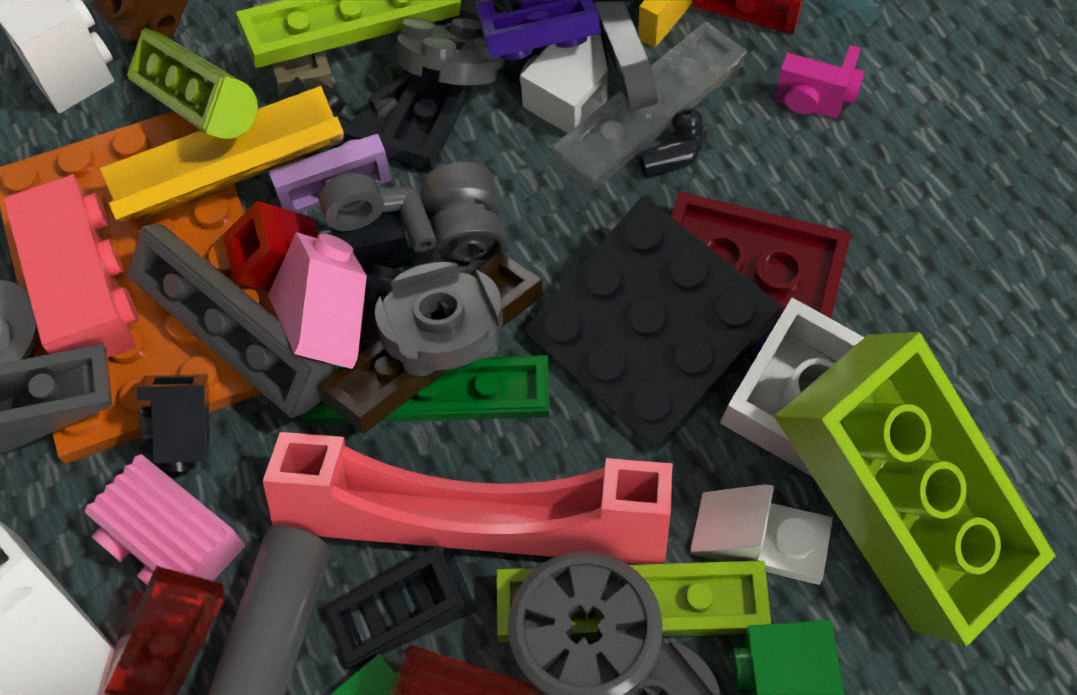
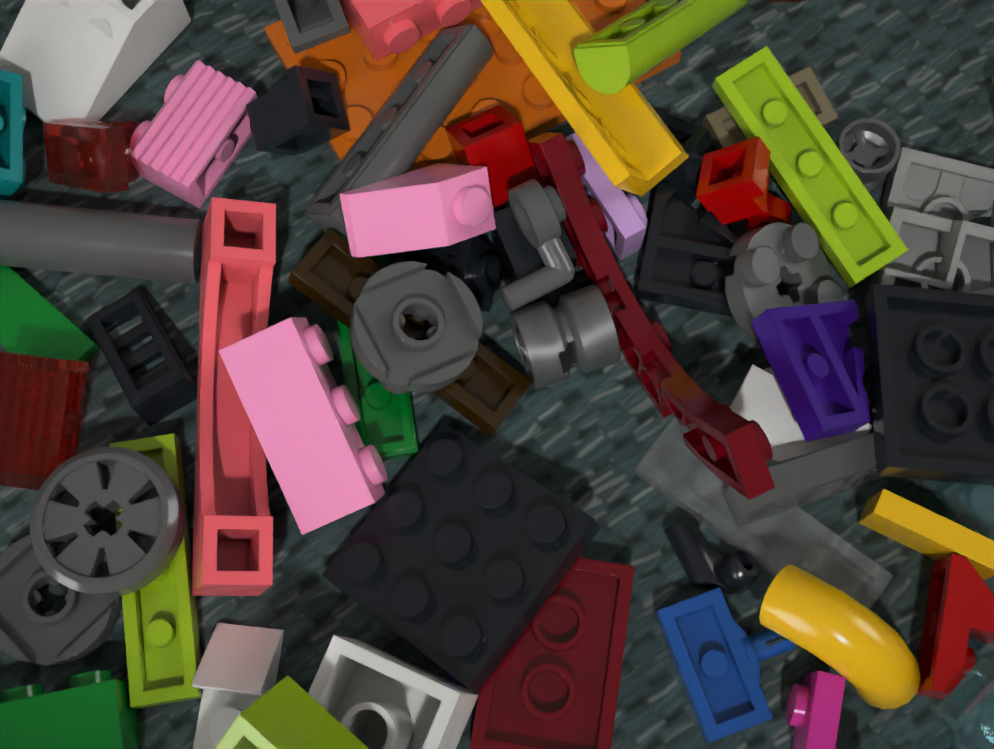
camera: 80 degrees right, 10 degrees up
none -> bright pink brick [219,317,388,535]
none -> dark red plate [527,132,775,500]
none -> blue plate [654,587,795,743]
none -> red piece [696,136,793,232]
none -> yellow cylinder [759,564,921,709]

